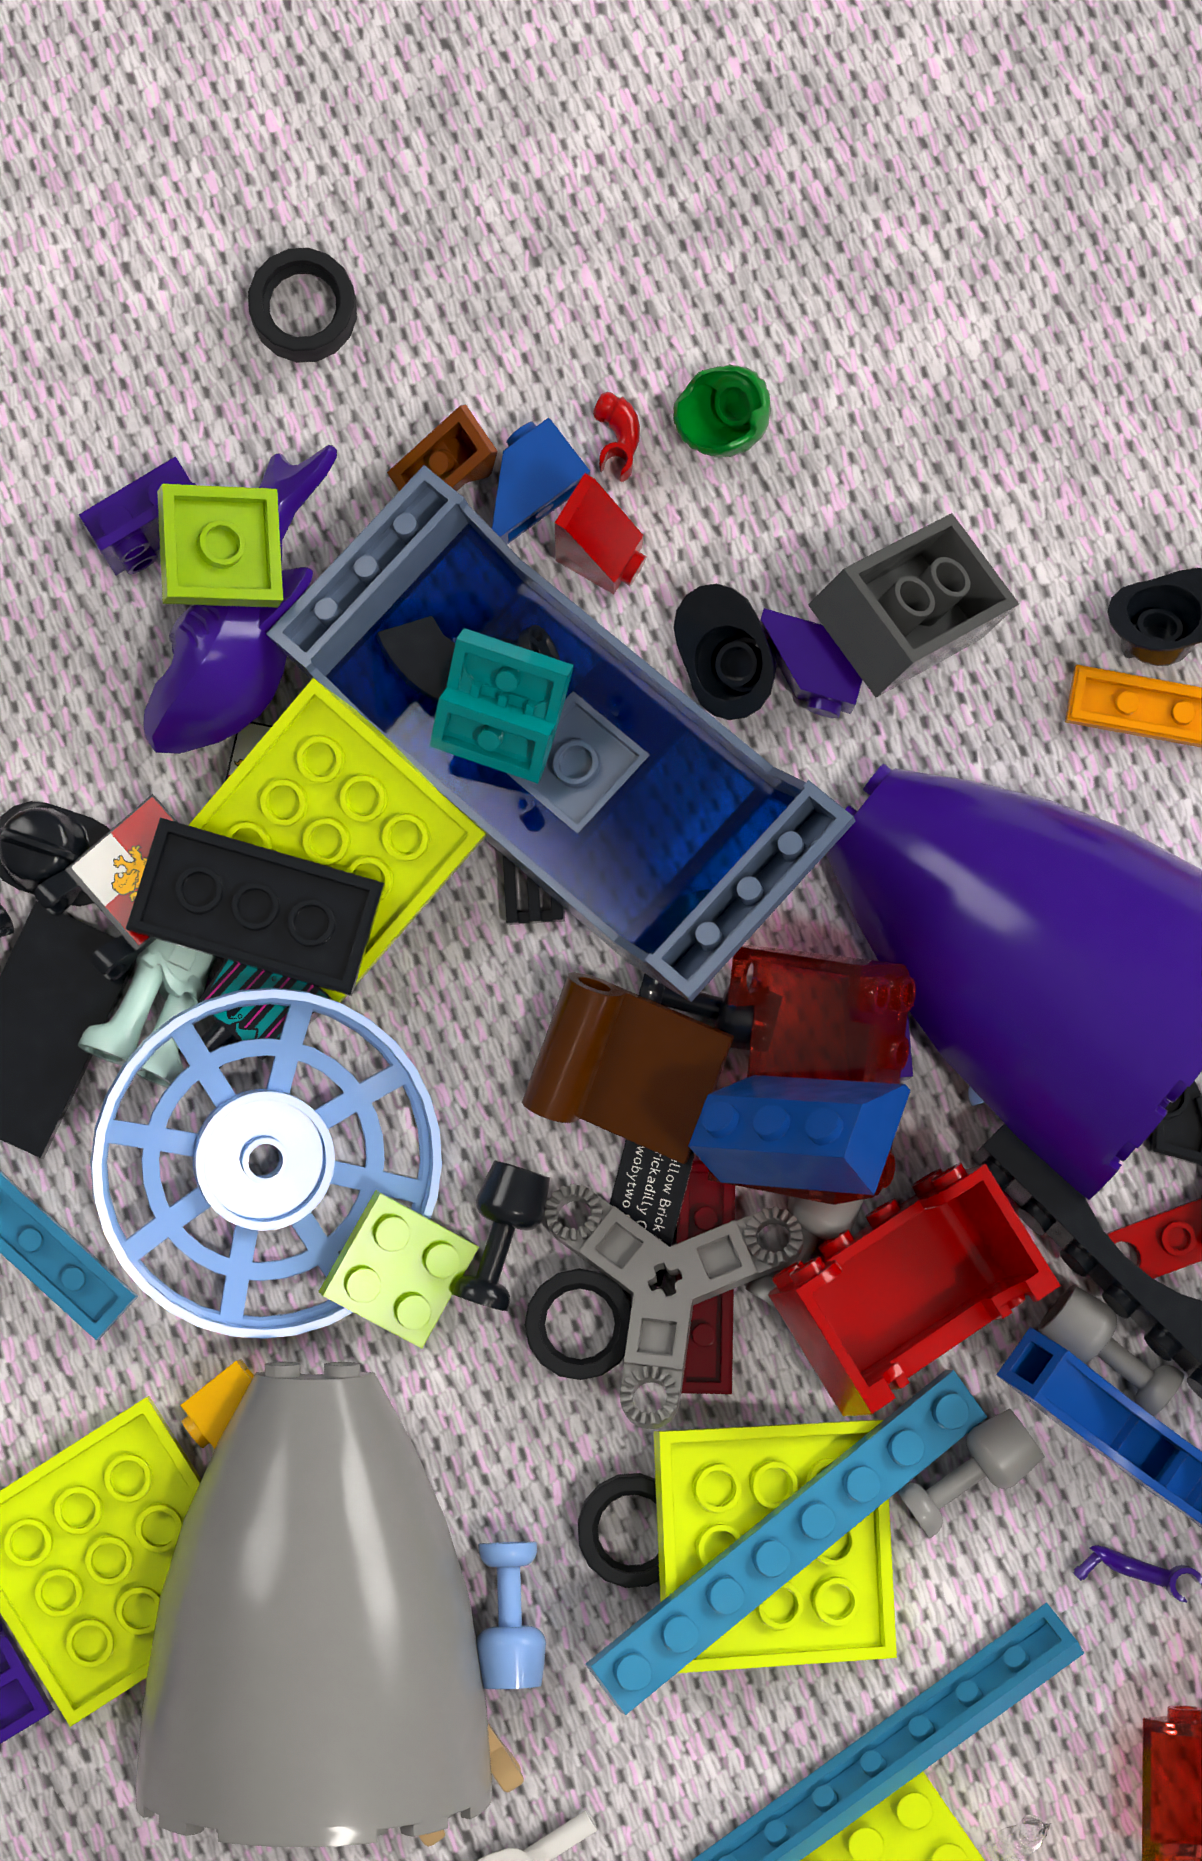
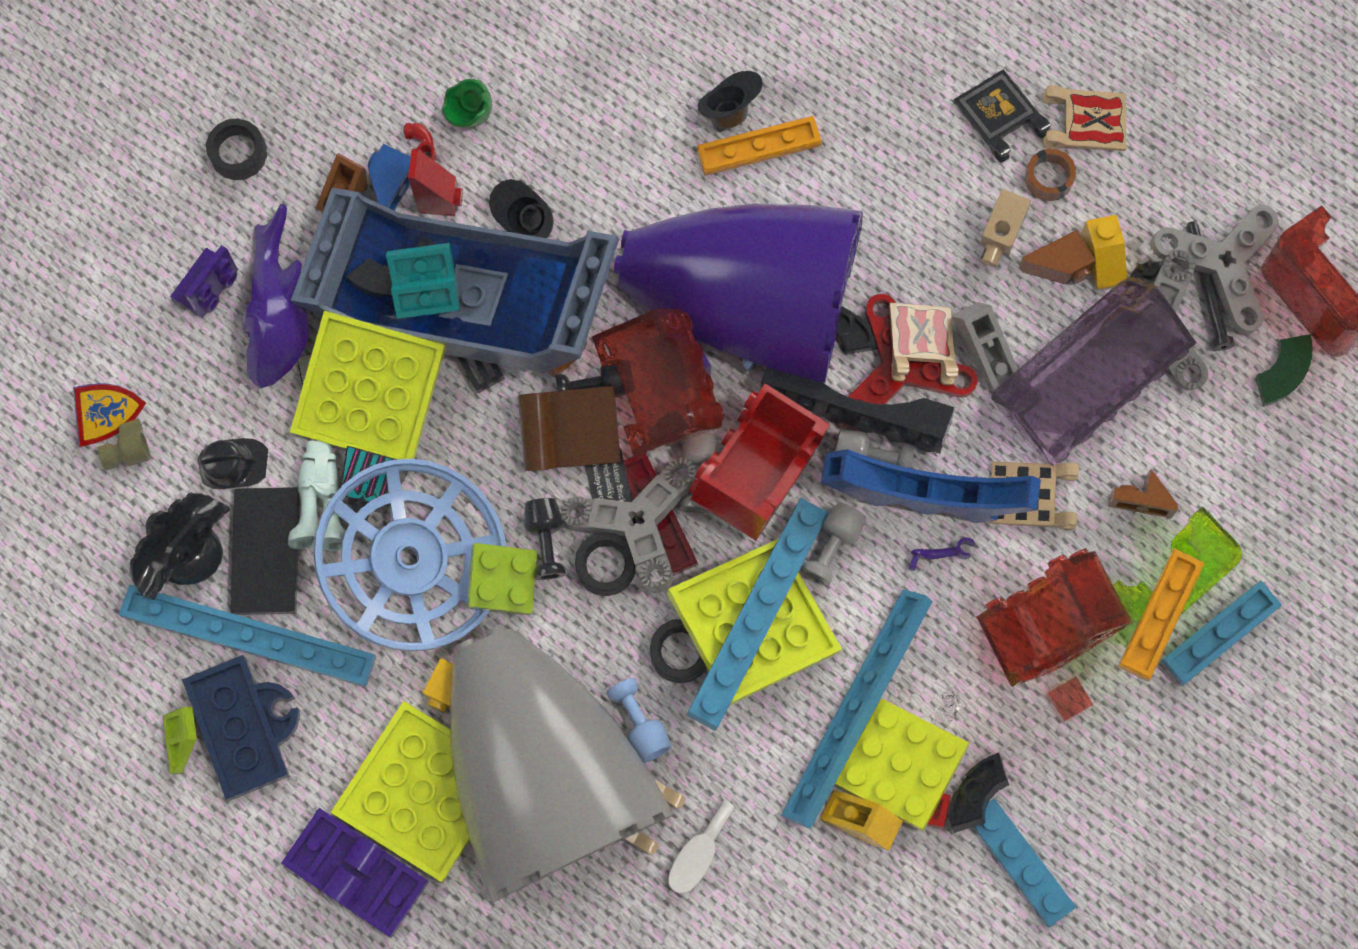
camera: 20 degrees left, 10 degrees down
flag [34,794,177,981] -> none
black tile [126,817,385,996] -> none
lime plate [157,484,283,608] -> none
blue slope [688,1075,911,1195] -> none
dark purple slope [760,608,863,718] -> none
dark grey brick [808,513,1019,698] -> none

